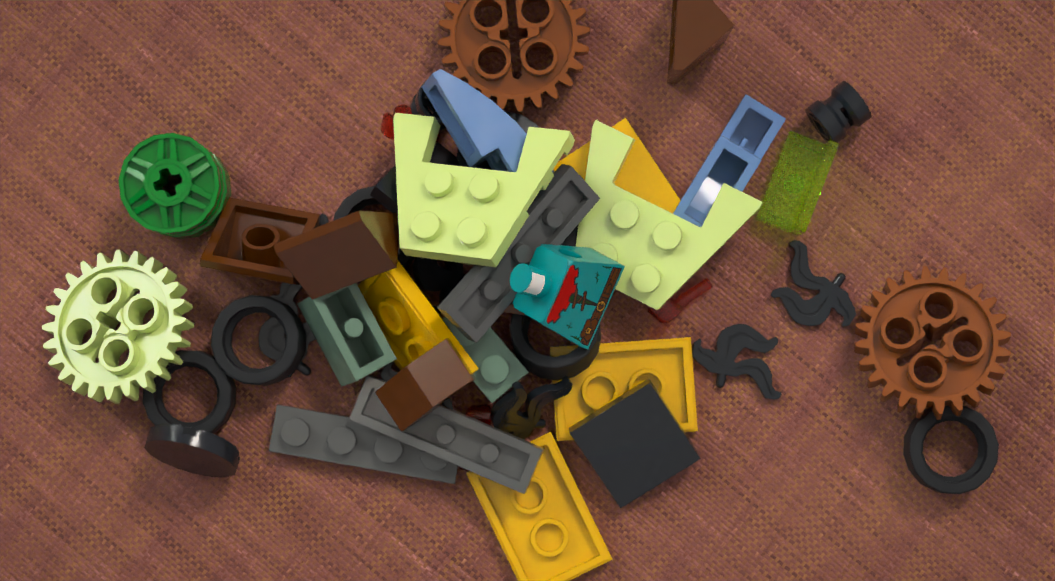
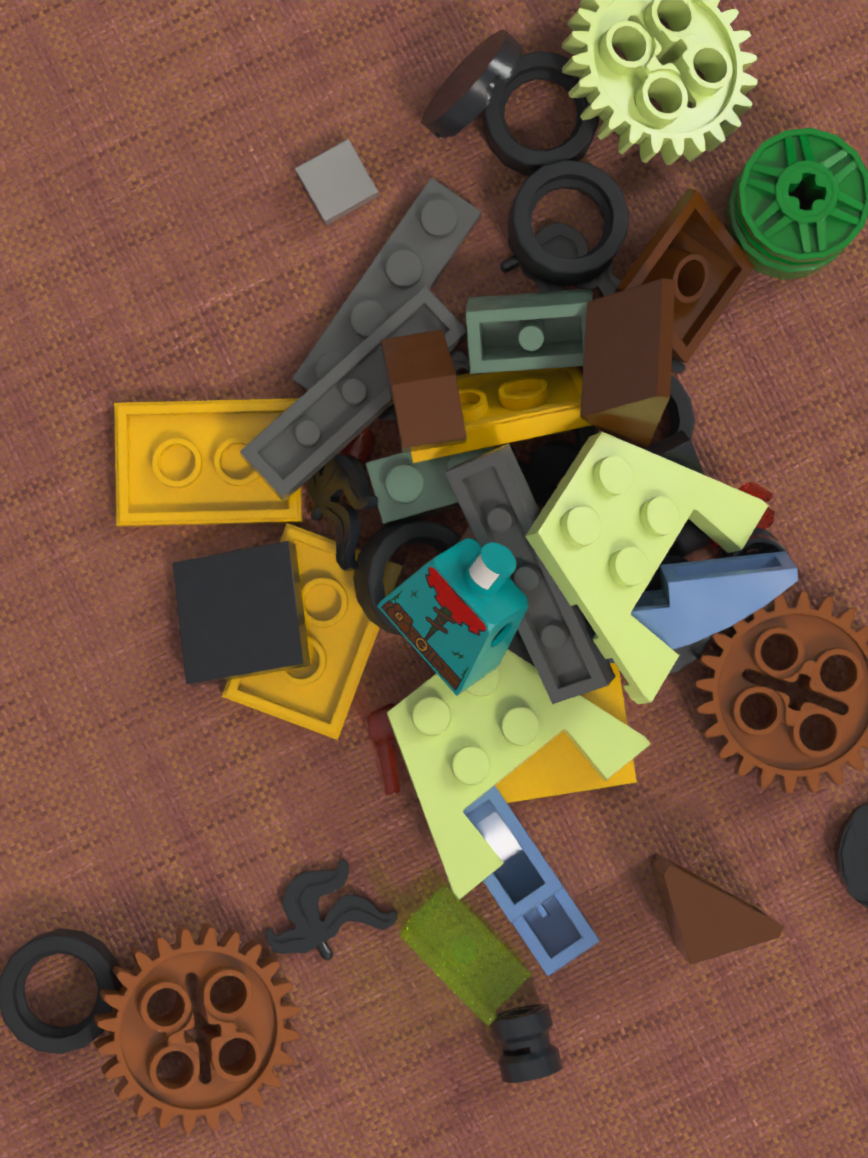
camera: 110 degrees right, 0 degrees up
black piece [692,324,782,400] -> none
none -> light grey tile [295,139,379,226]

